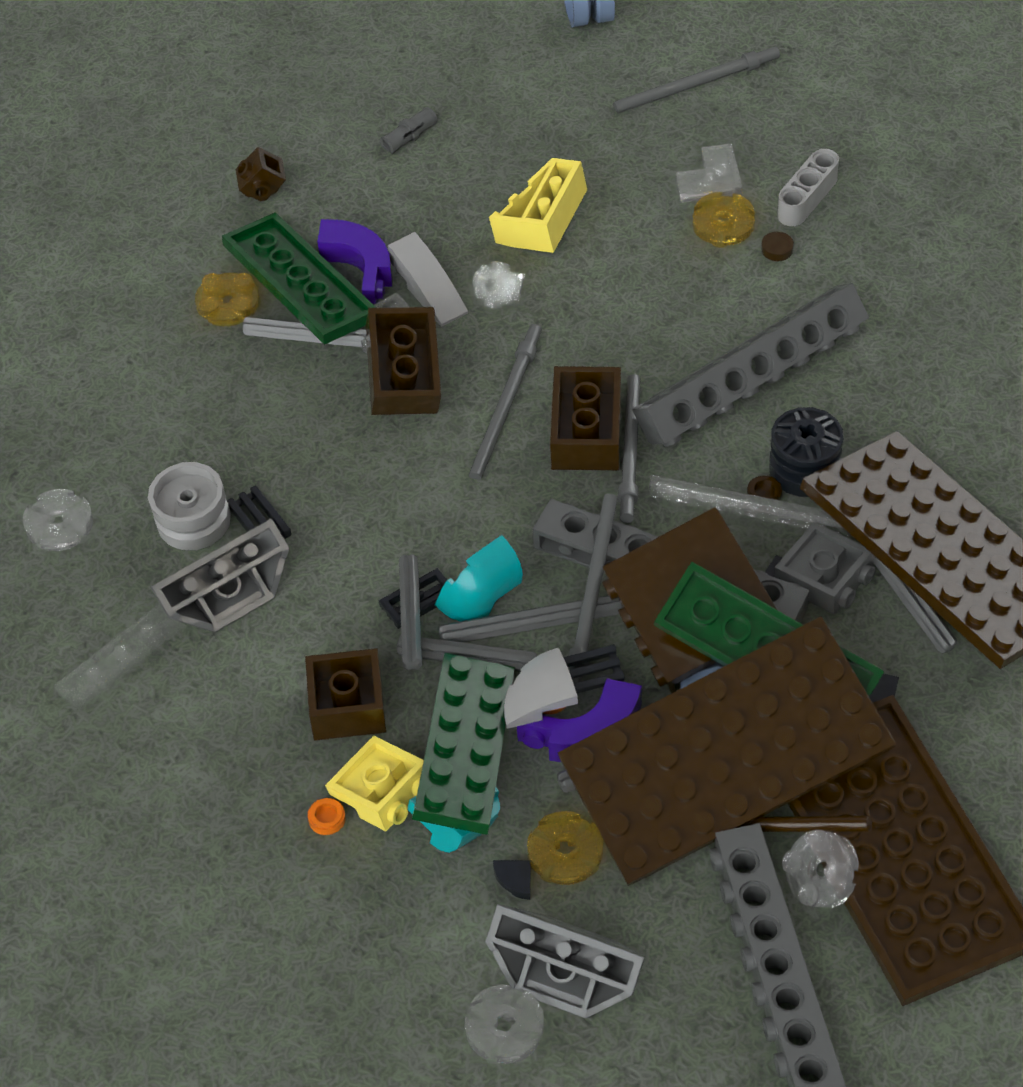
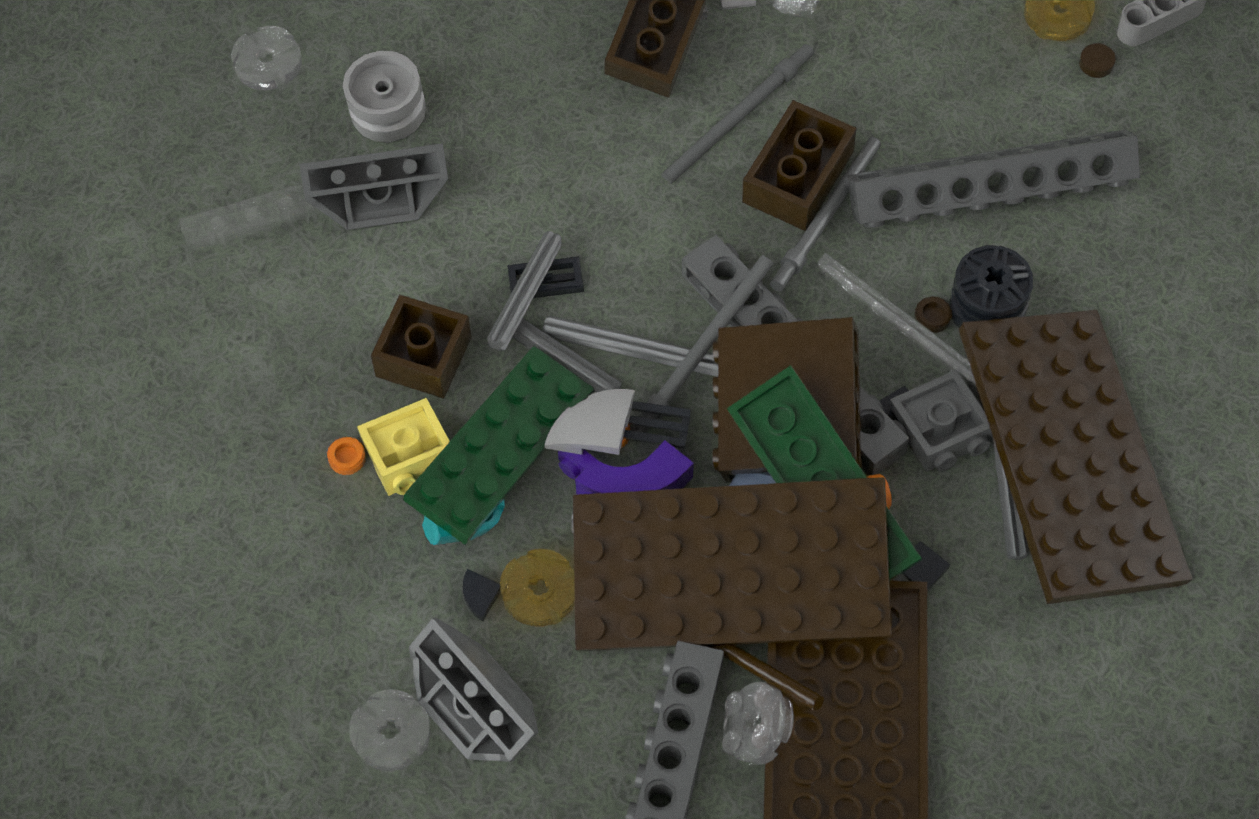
camera: 25 degrees right, 10 degrees up
black tile [227,485,291,539] -> none
teal brick [435,535,523,621] -> none

